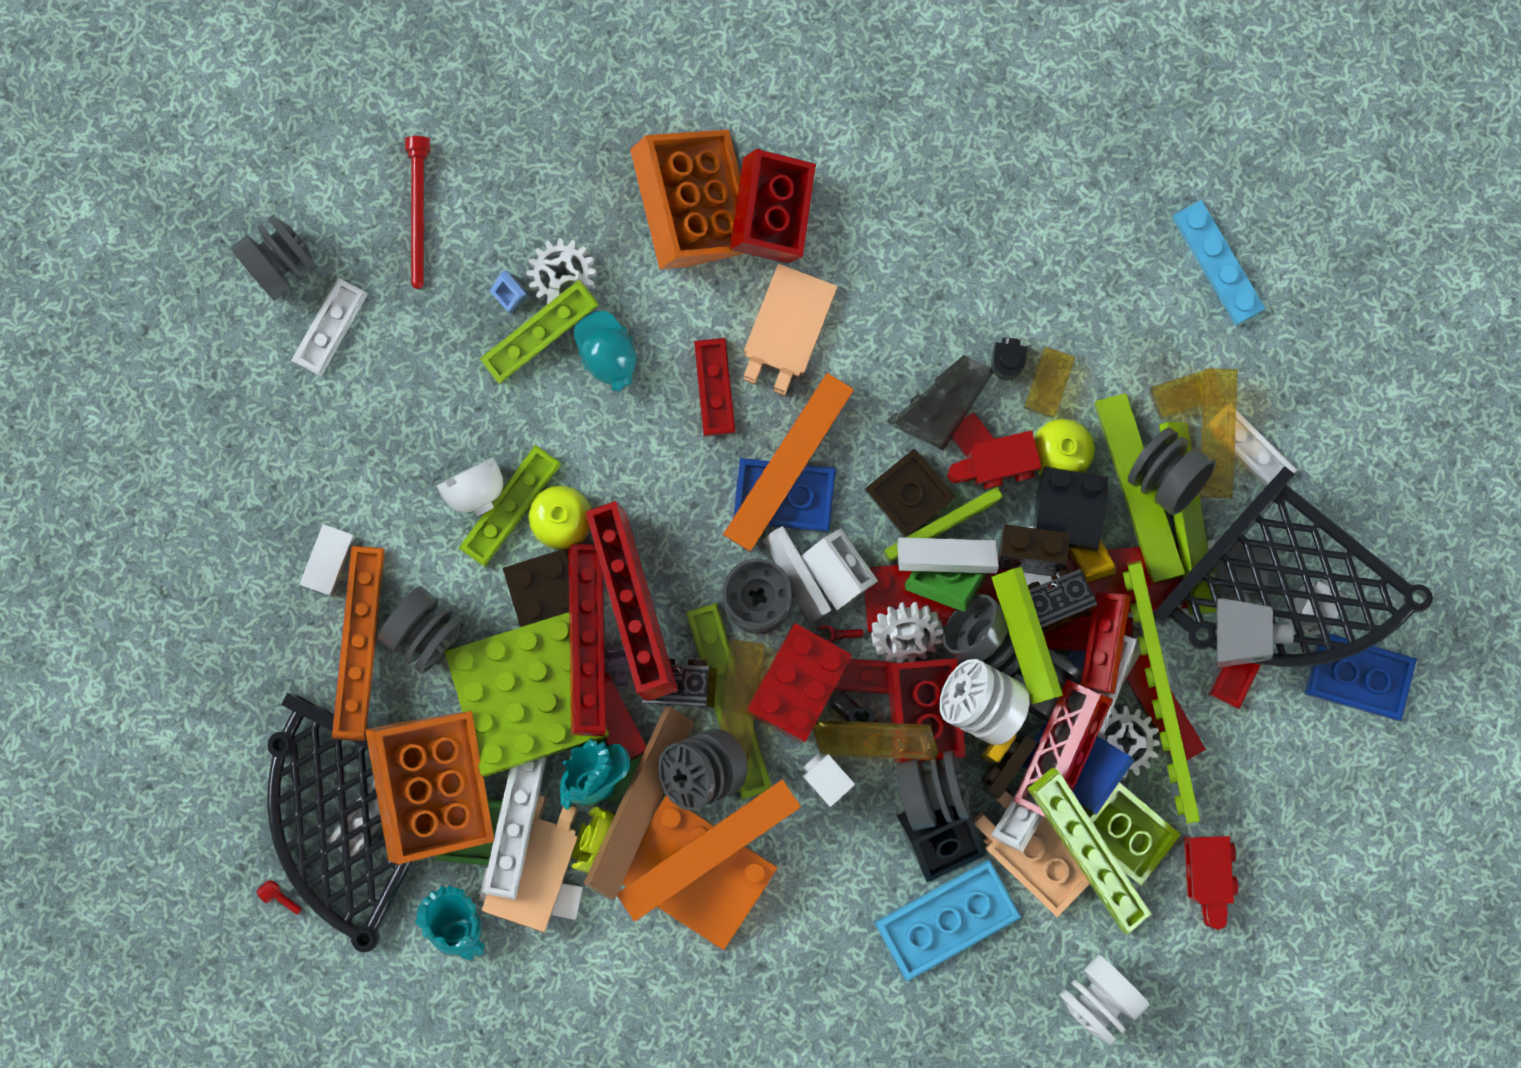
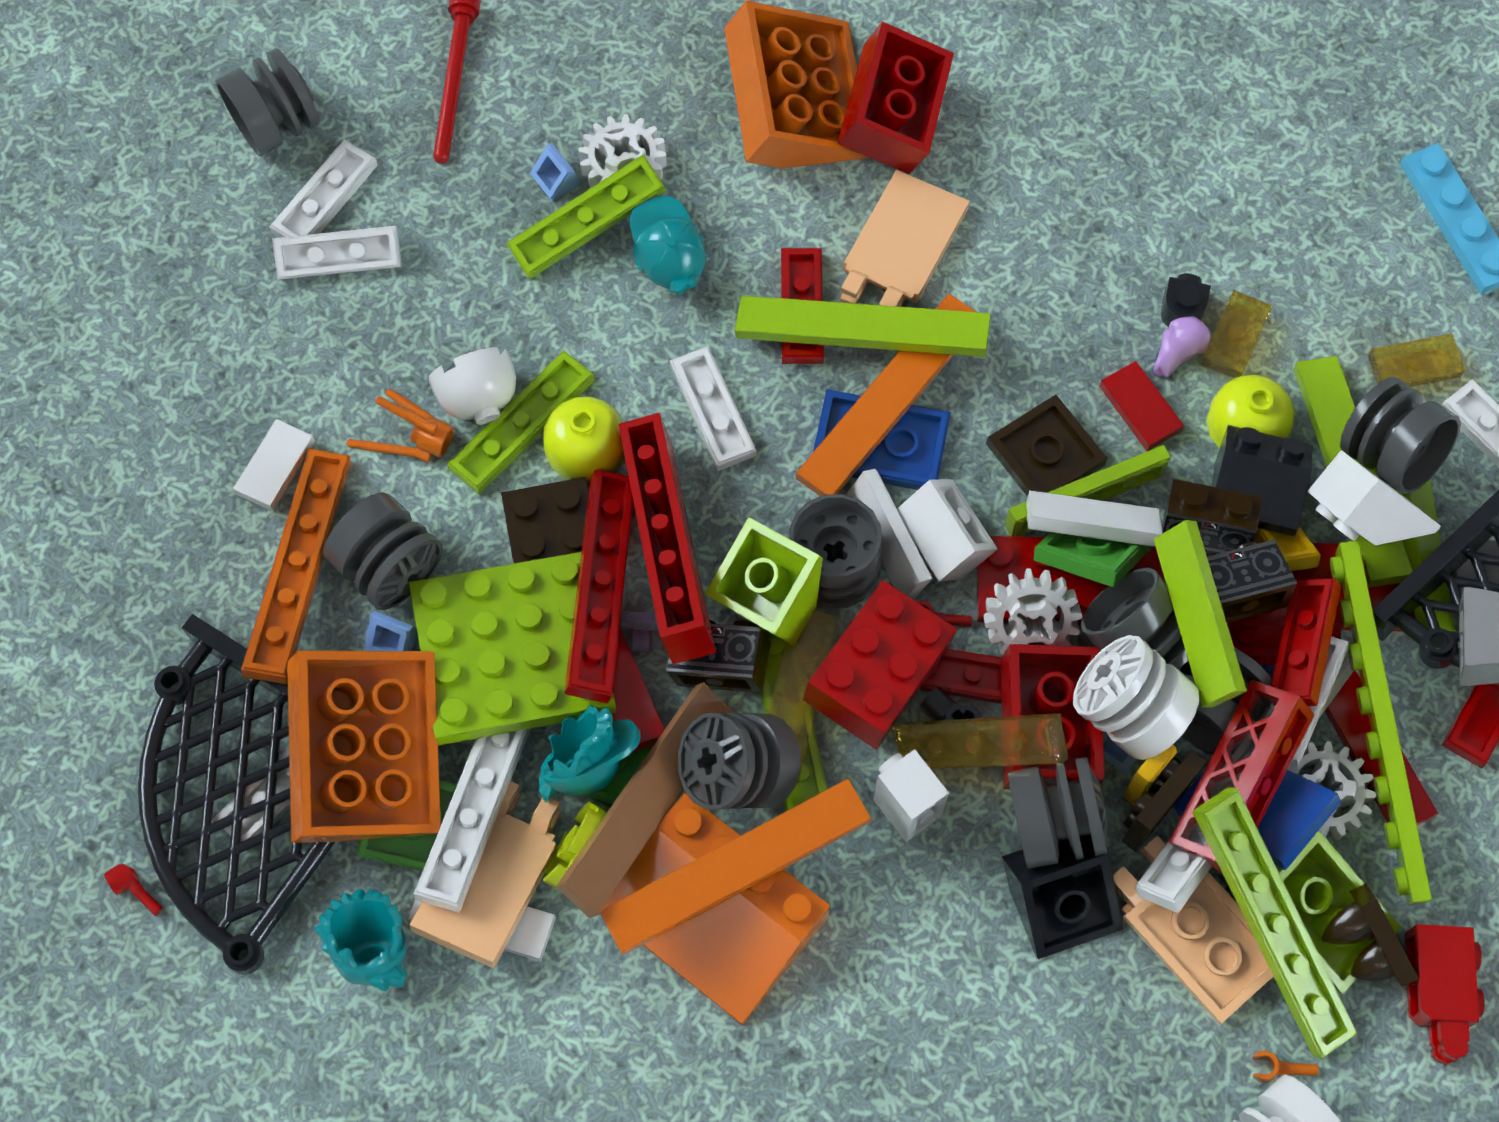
camera: 10 degrees right, 15 degrees down
medium azure tile [874,859,1022,982] -> none
clear smoke wing [888,355,993,451] -> none
red hinge [946,430,1041,490] -> none
clear yellow tile [1199,368,1238,498] -> none
none -> white tile [272,226,402,280]
none -> orange plant [346,389,454,463]
none -> light blue slope [364,610,418,651]
none -> white tile [670,346,757,471]
none -> lime slope [705,517,823,646]
none -> lime tile [734,295,991,357]
none -> lavender animal [1153,316,1211,378]
none -> orange hand [1252,1051,1319,1083]
none -> white slope [1307,450,1441,545]
none -> dark brown tile [1321,883,1419,987]

